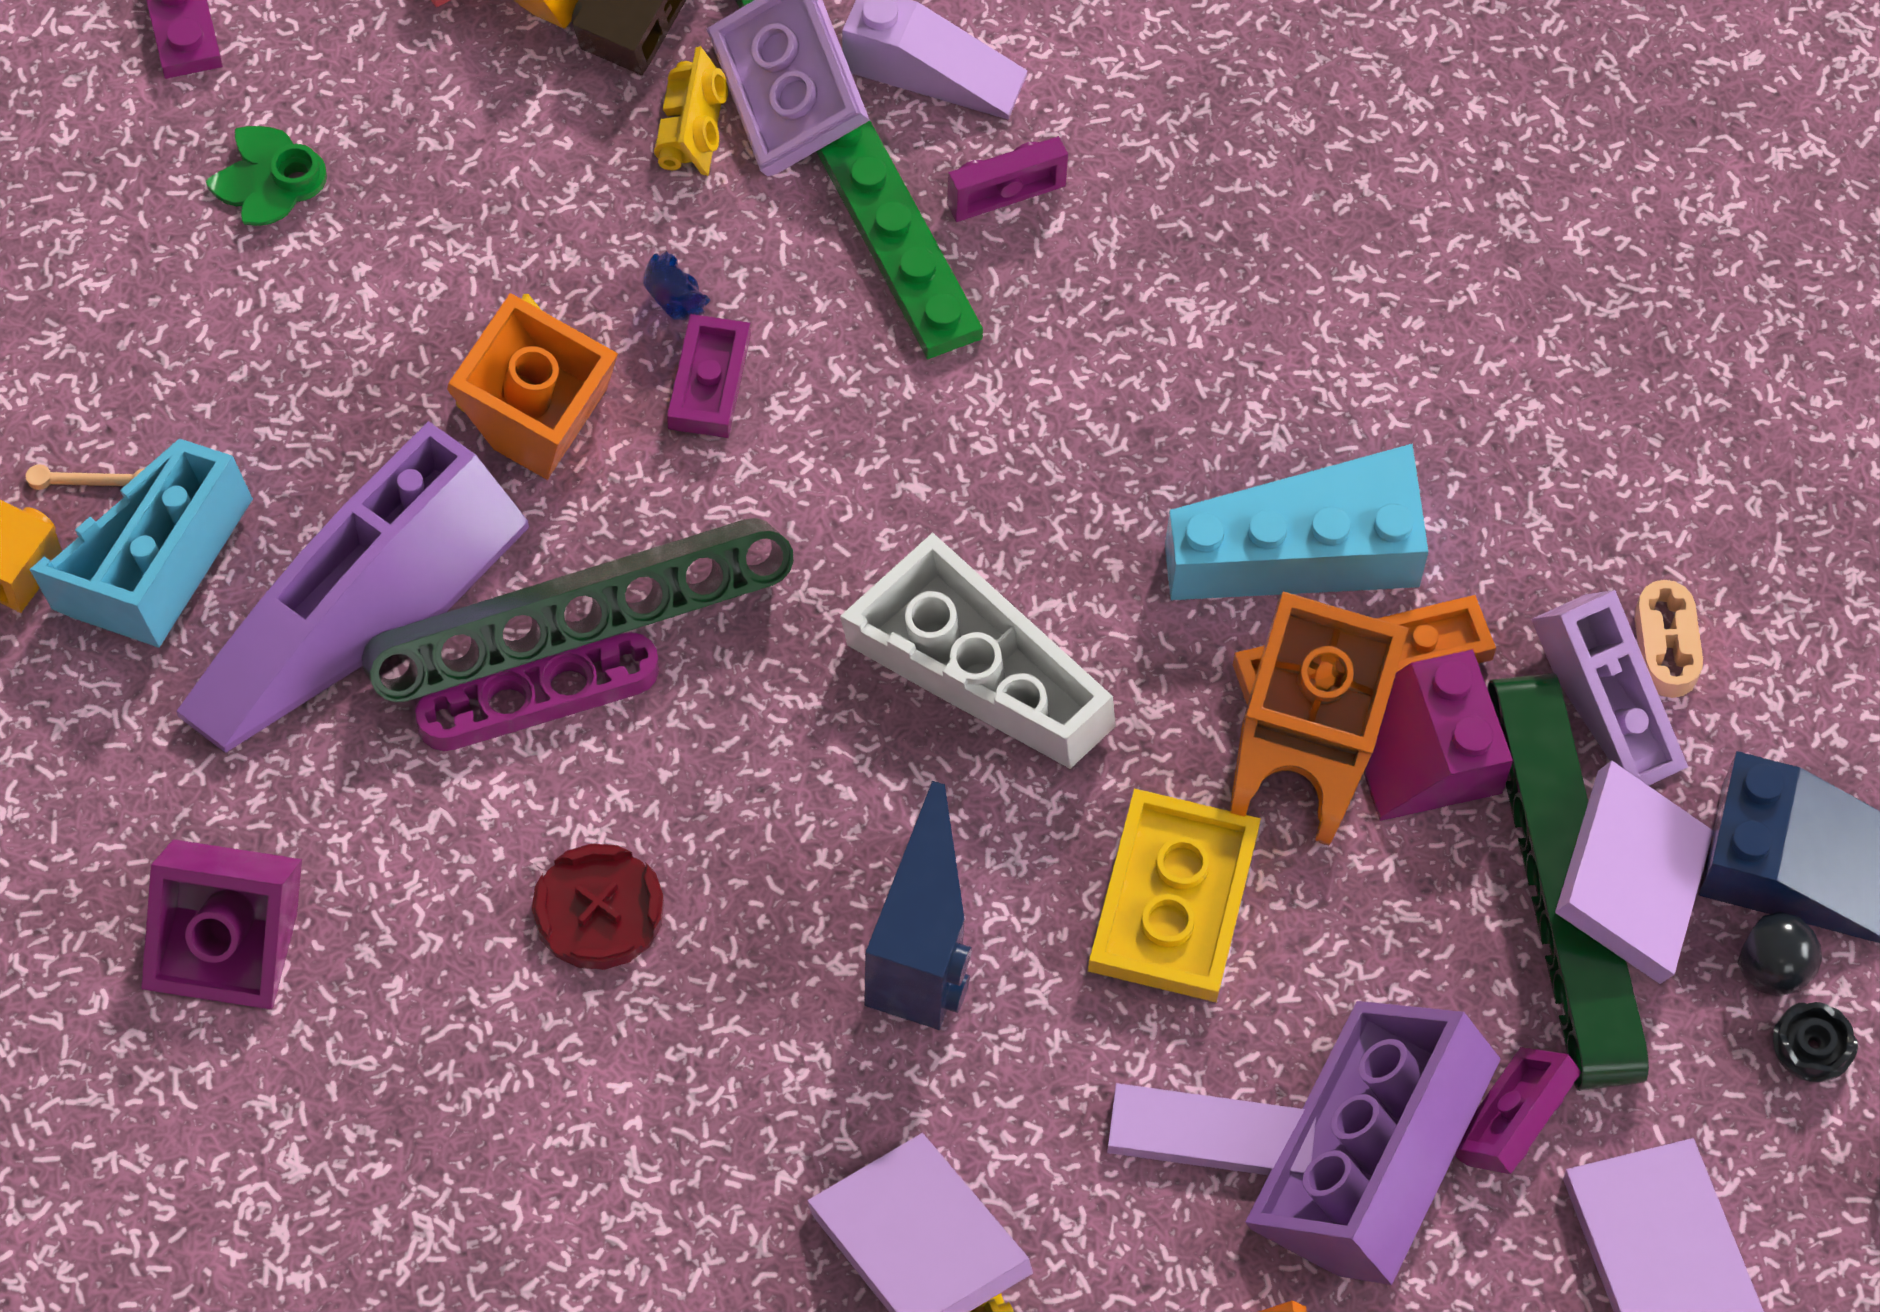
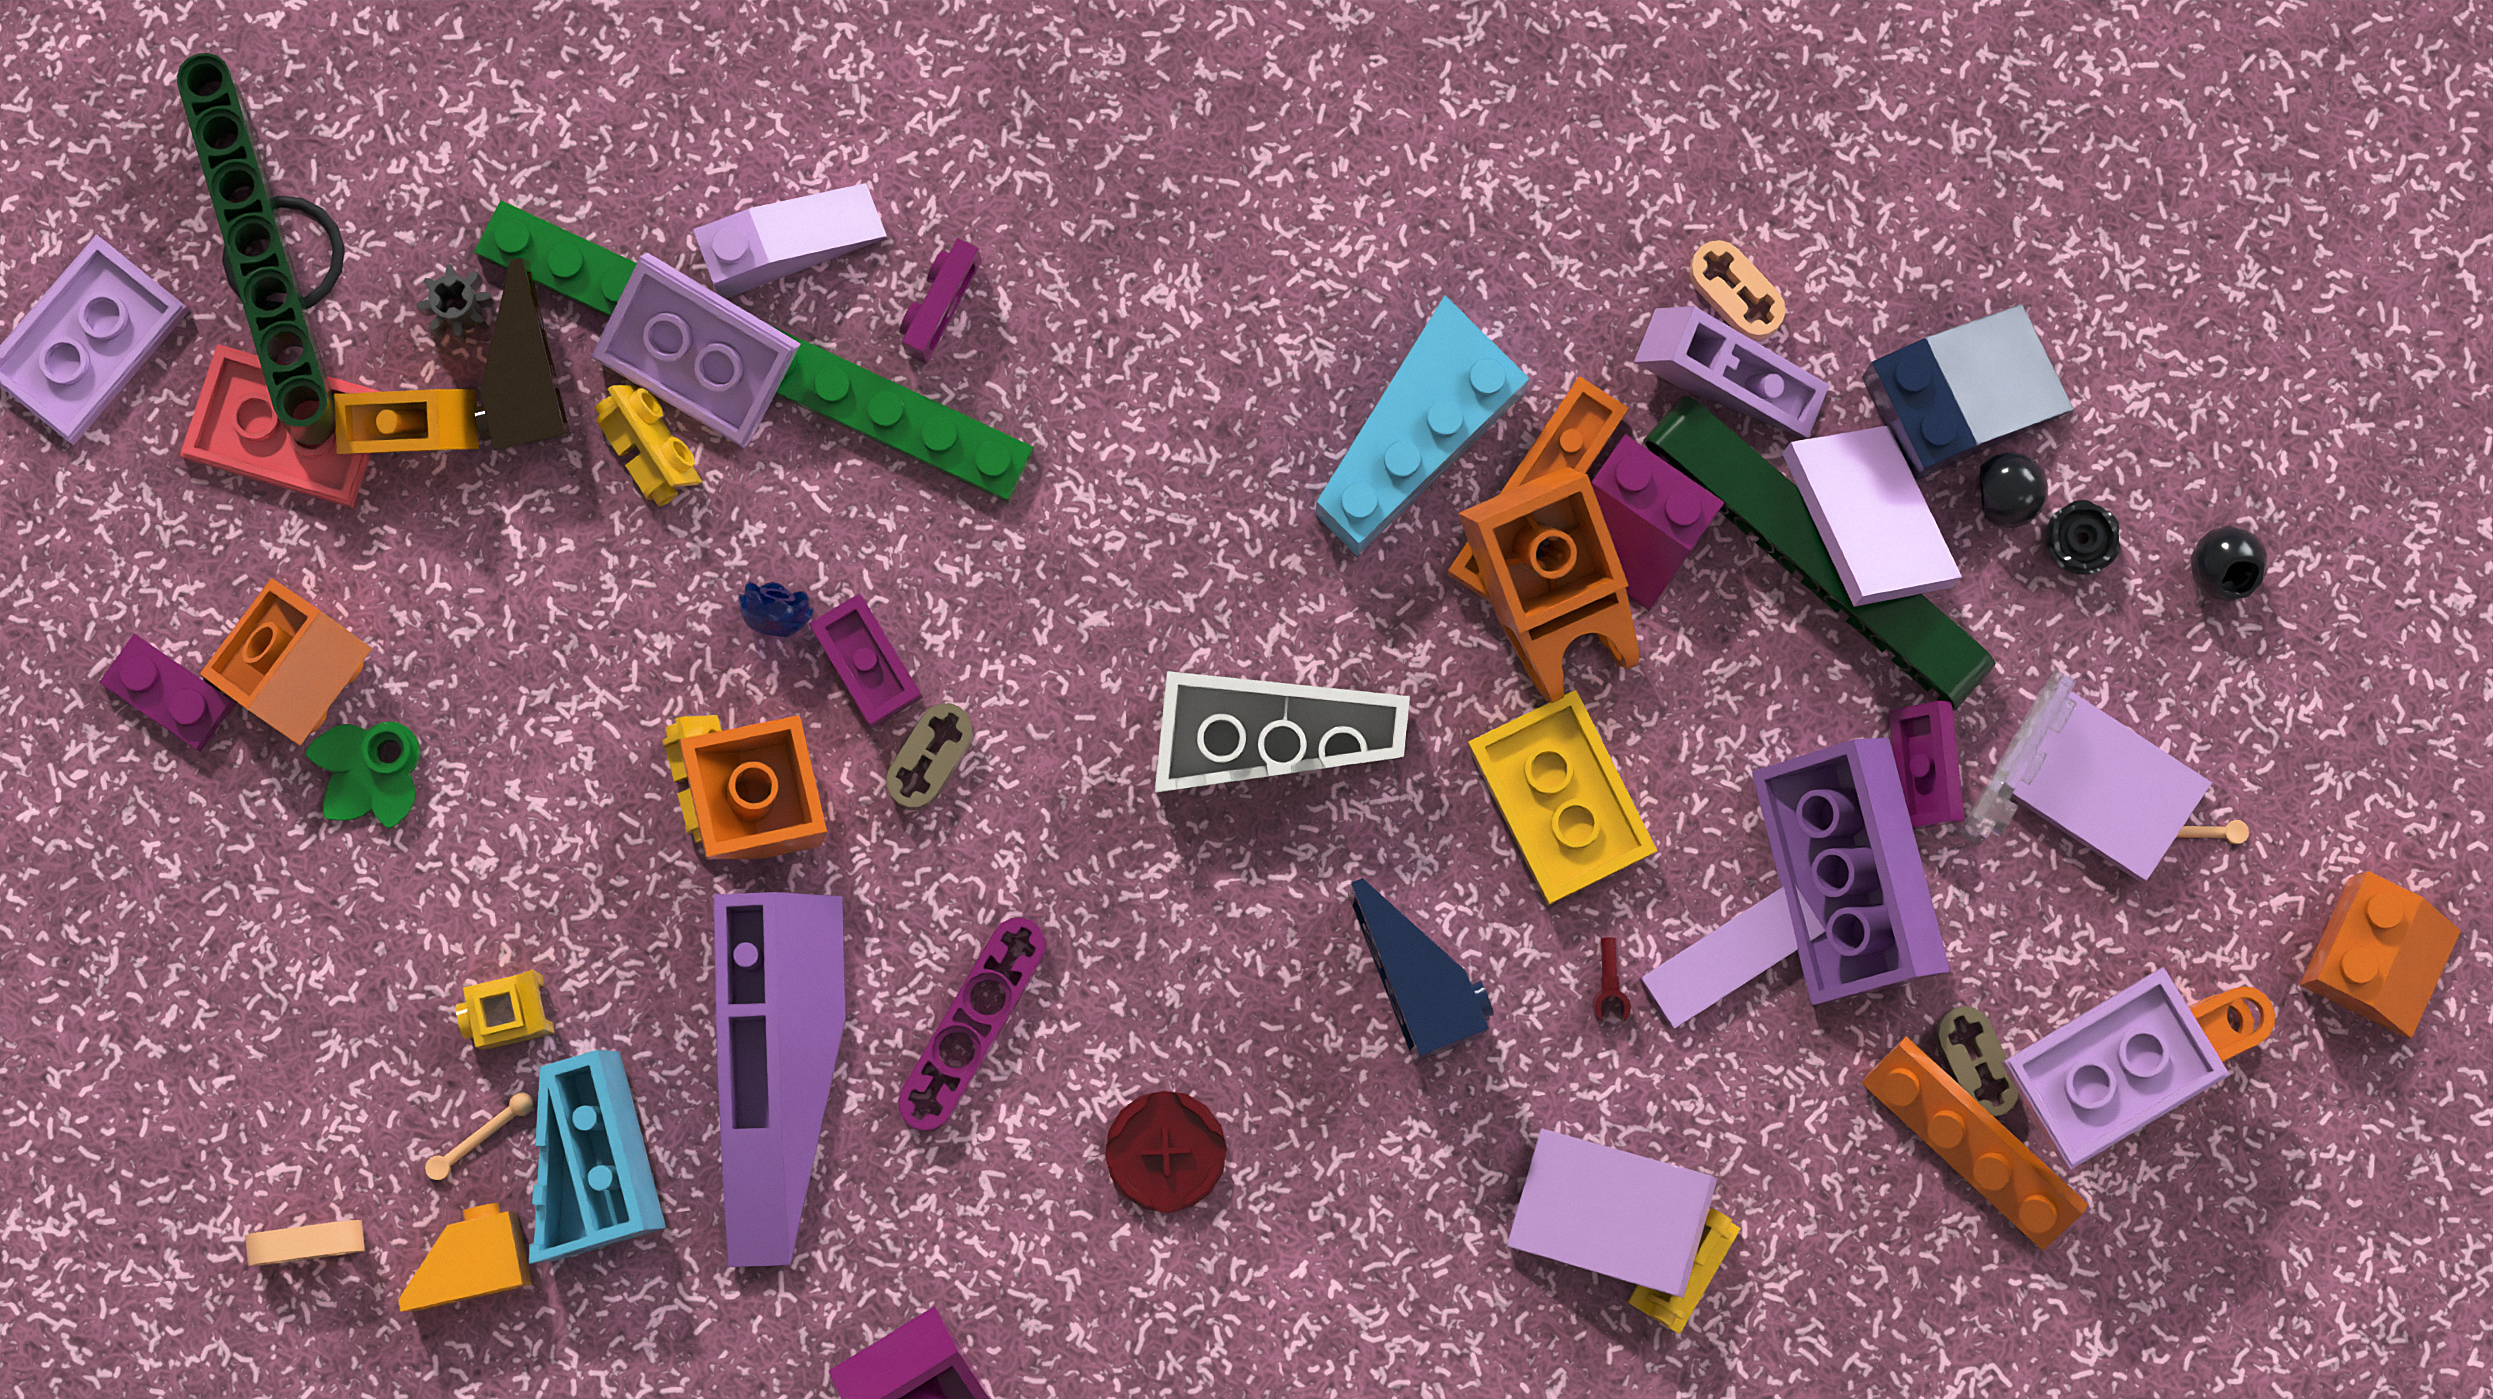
camera: 40 degrees left, 20 degrees up
dark green beam [362,518,794,702] -> none
none -> orange slope [200,577,373,746]
none -> yellow window [456,969,555,1050]
none -> dark tan beam [886,703,974,810]
none -> dark red hand [1592,937,1631,1022]
none -> clear plate [1958,669,2077,845]

